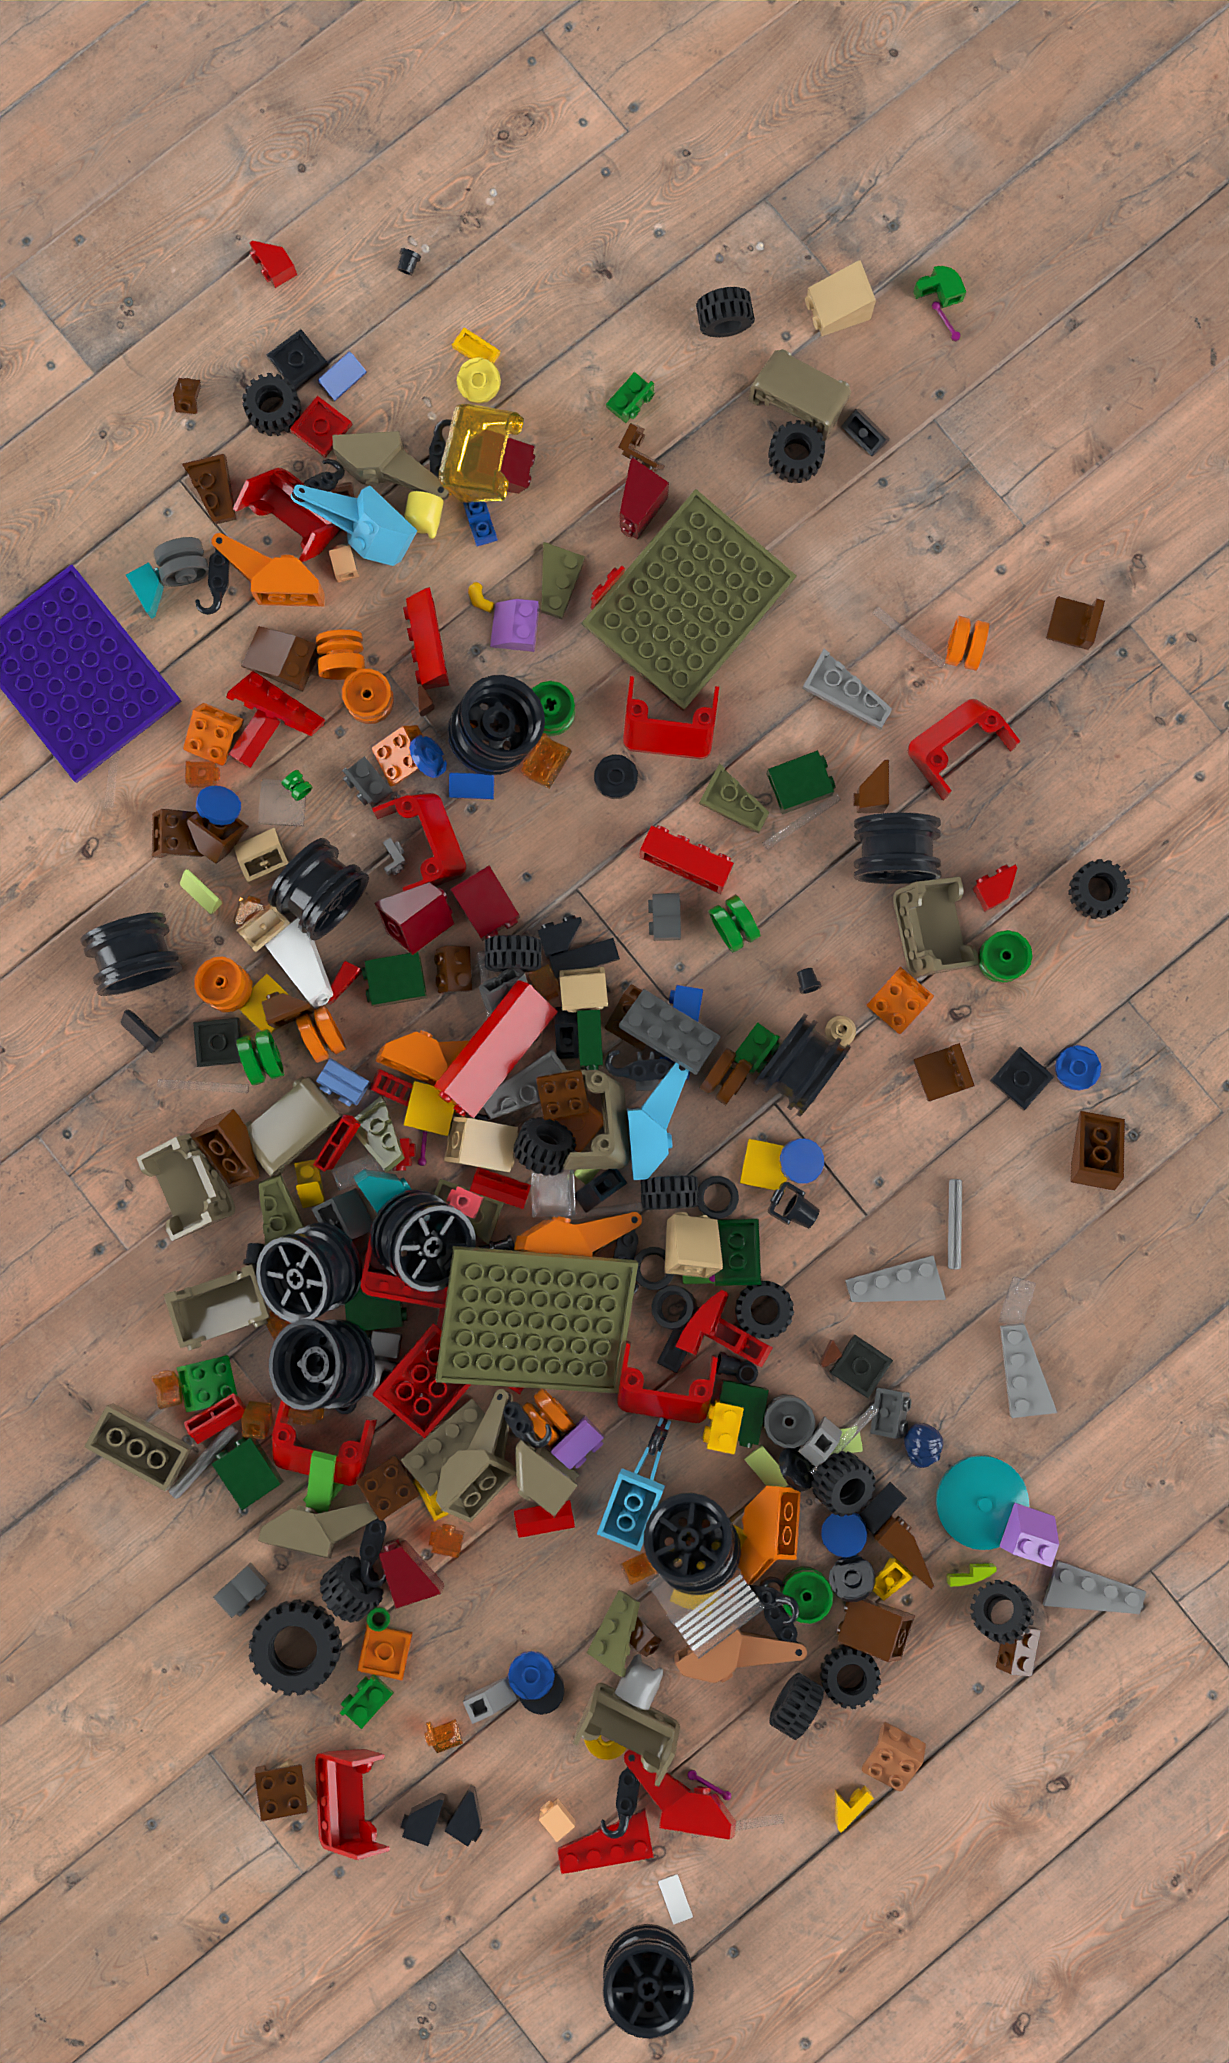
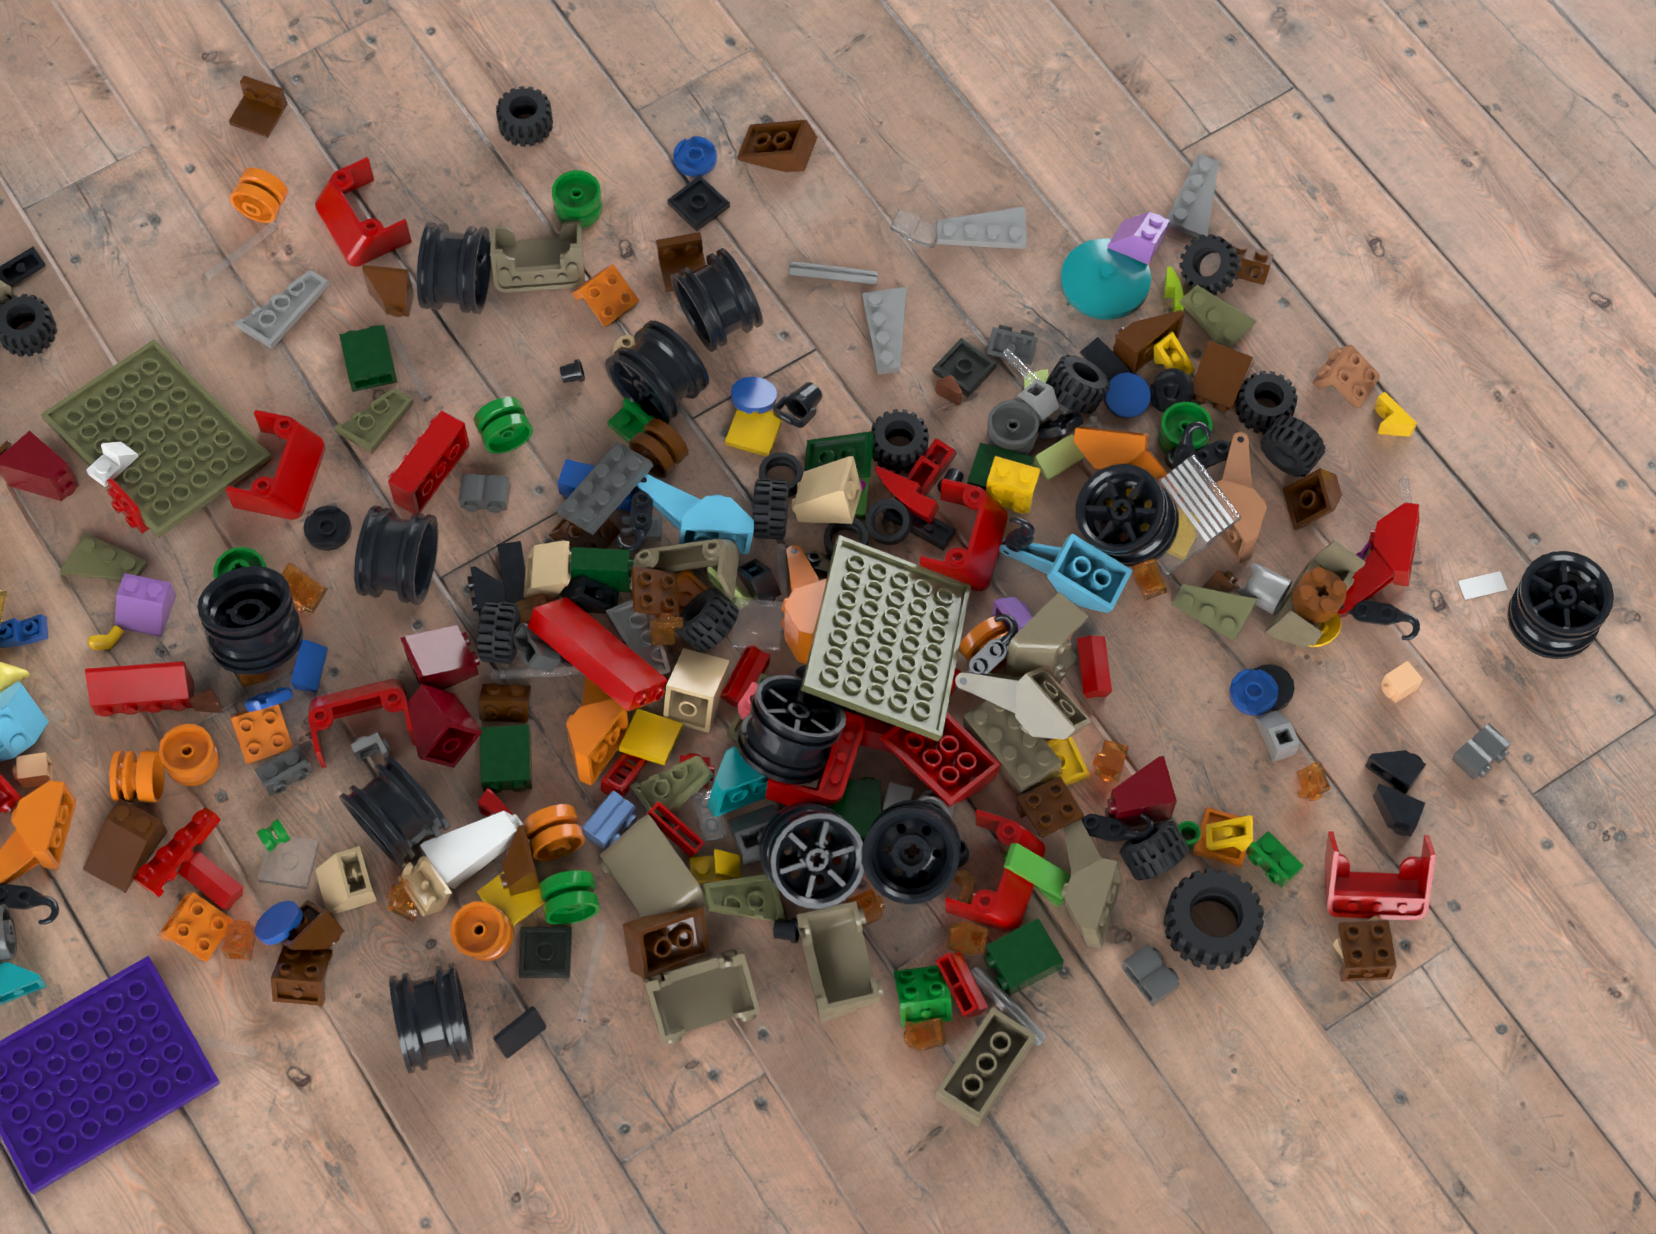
camera: 85 degrees left, 20 degrees down
yellowish green slope [180,869,223,914] -> none
magenta hinge [418,1130,427,1166] -> none
red wing [557,1808,654,1874] -> none
black piece [736,1361,758,1384] -> none
dark blue hair [904,1423,943,1468] -> none
red slope [972,864,1018,912] -> none
none -> white slope [87,442,139,487]
none -> black wheel [354,505,439,605]
none -> clear orange bracket [650,613,683,645]
none -> black wheel [670,248,763,352]
none -> olive wing [1179,285,1257,348]
none -> yellow slope [1206,815,1253,852]
none -> reddish brown slope [1283,468,1342,531]
none -> dark orange brick [1291,567,1347,624]
none -> dark grey brick [1452,723,1511,780]

